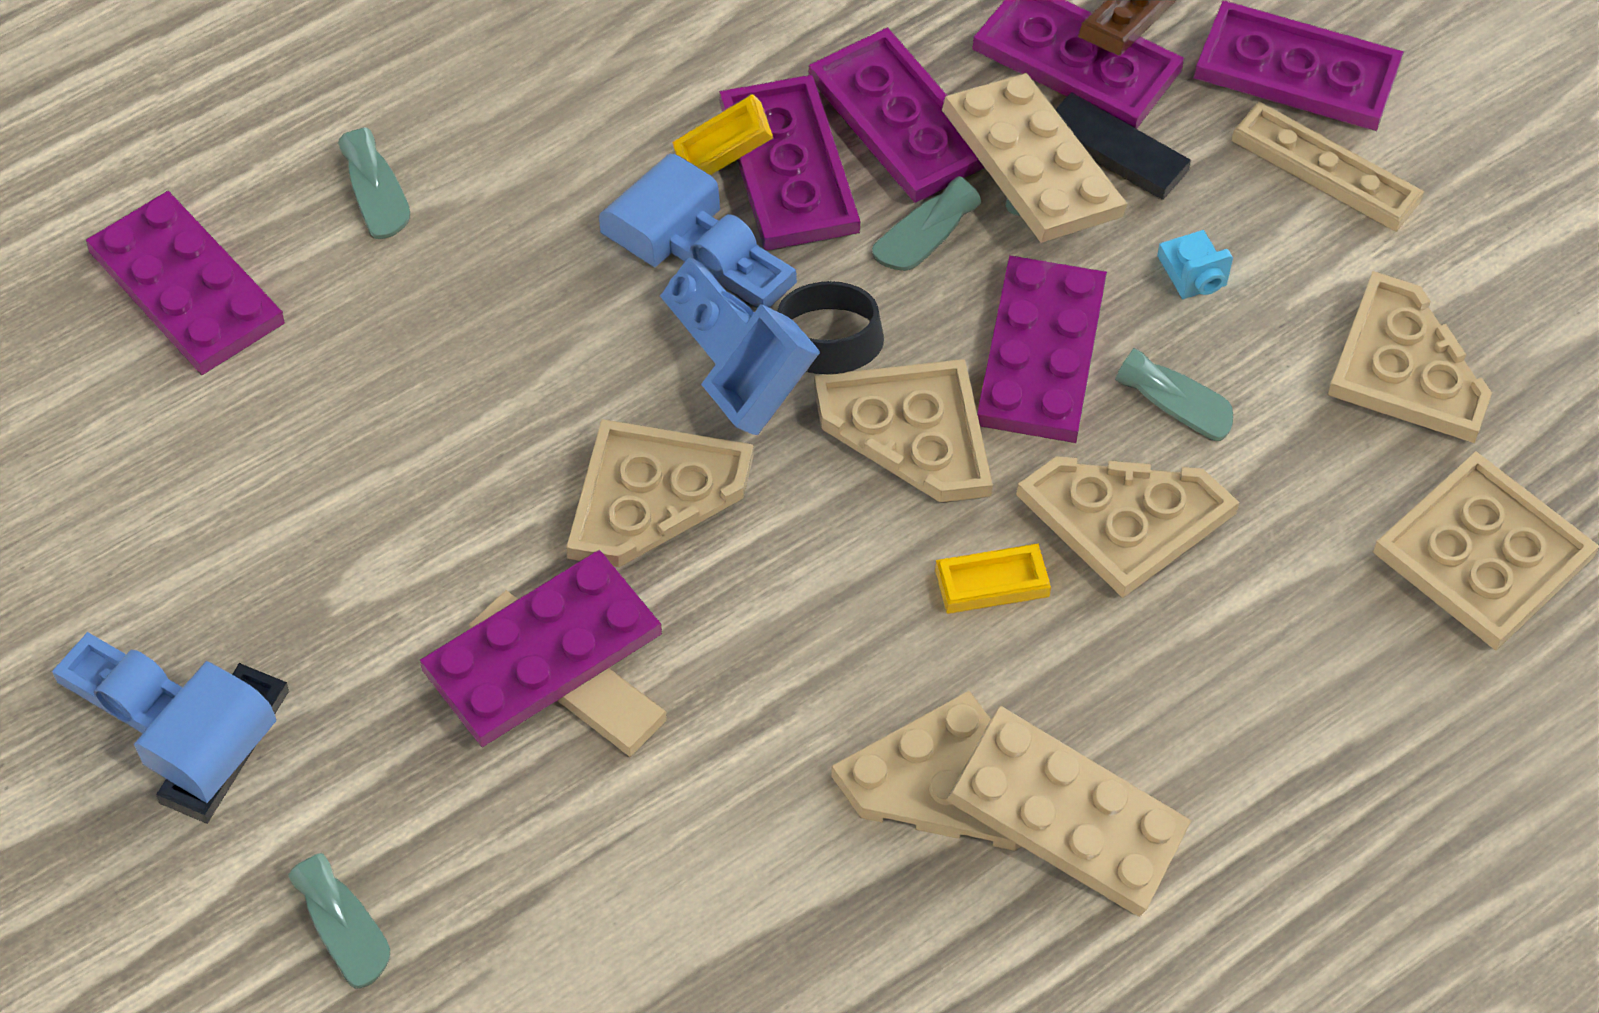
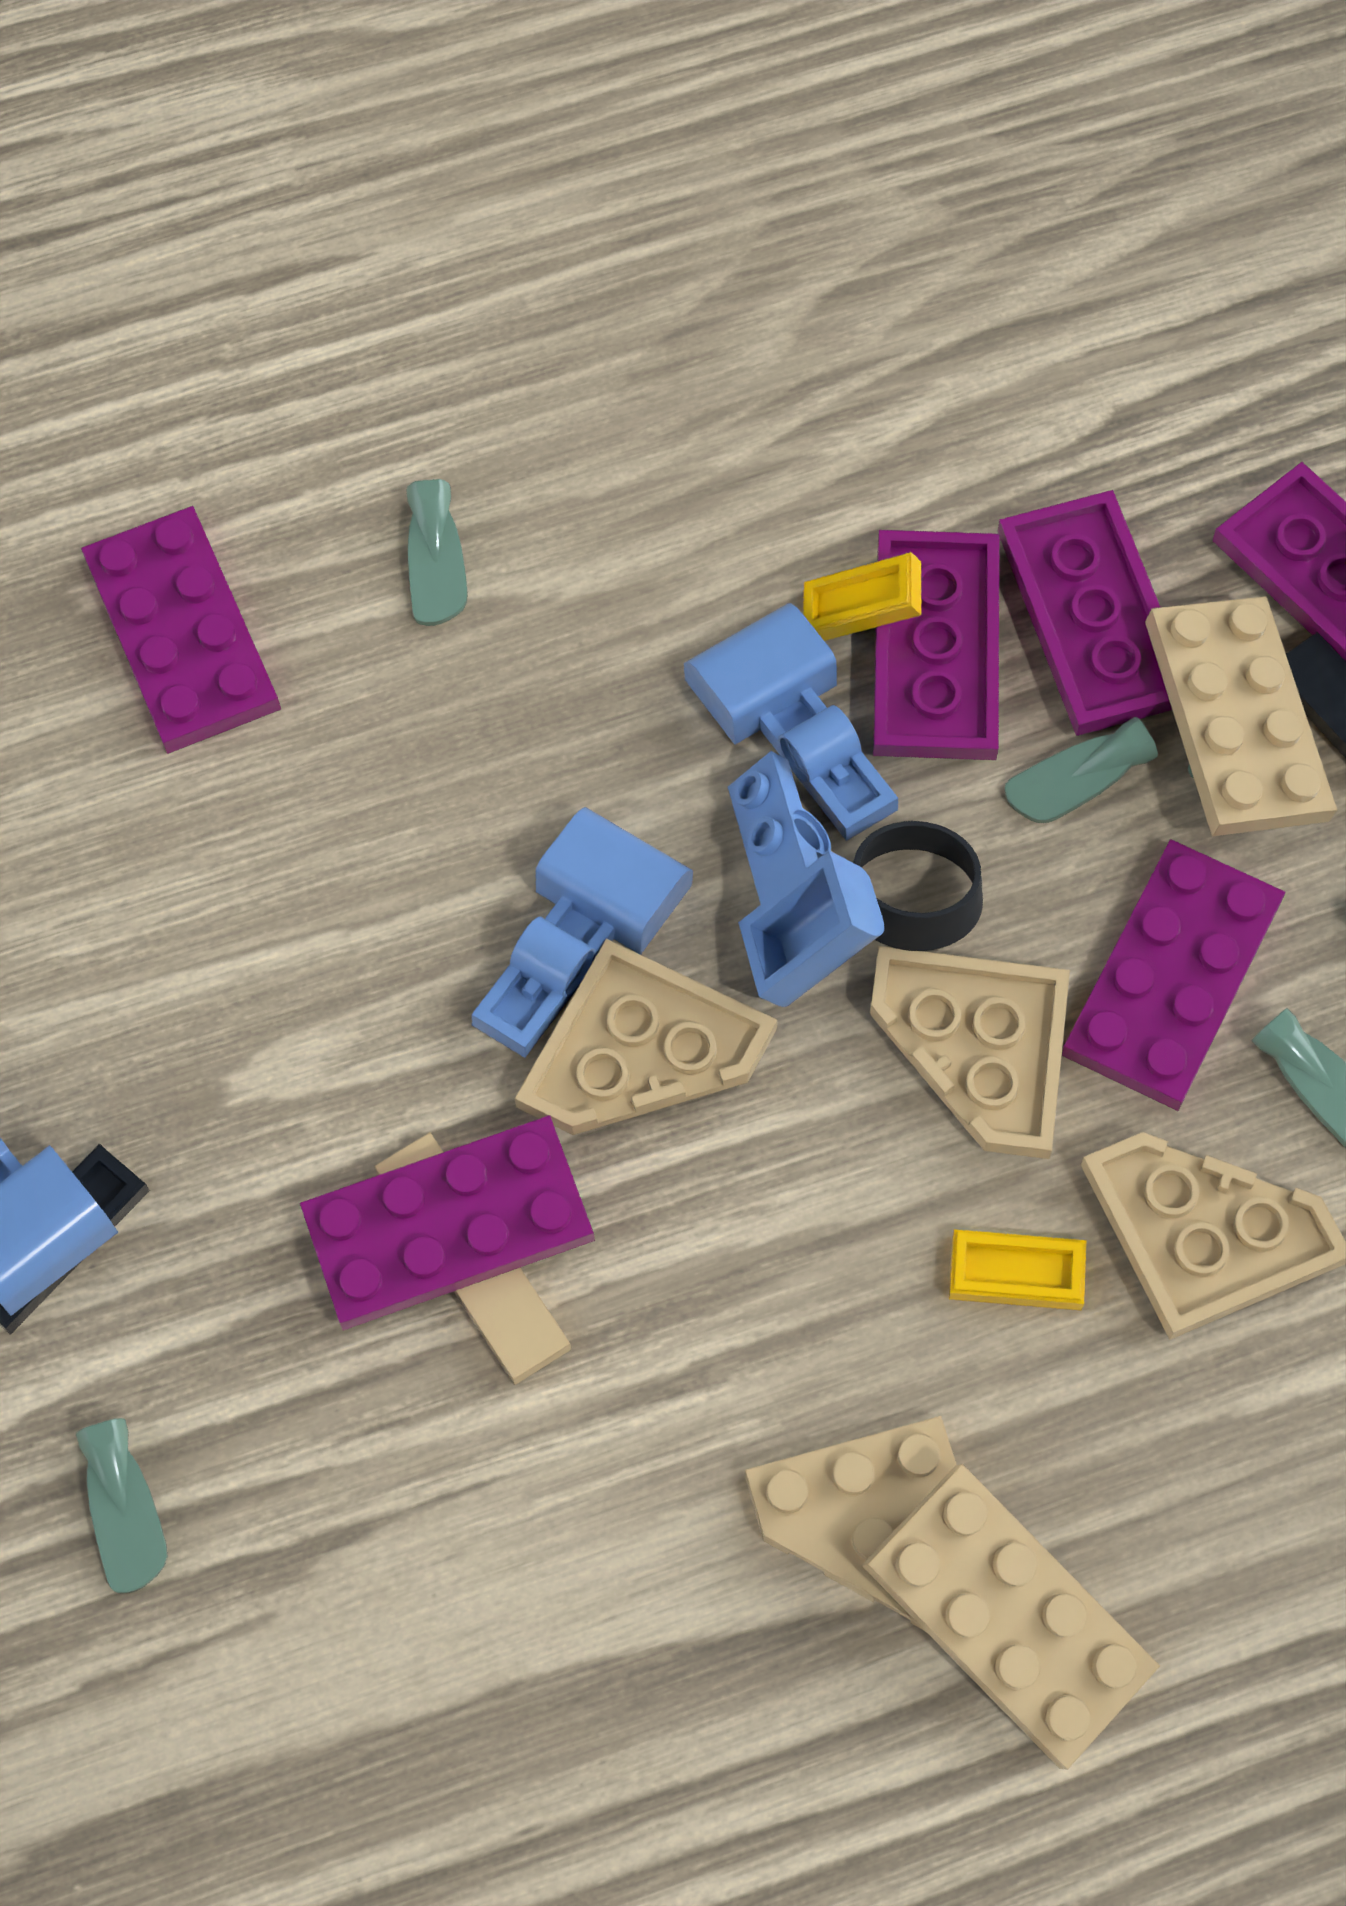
camera: 20 degrees right, 10 degrees up
none -> medium blue plate [472,807,693,1058]

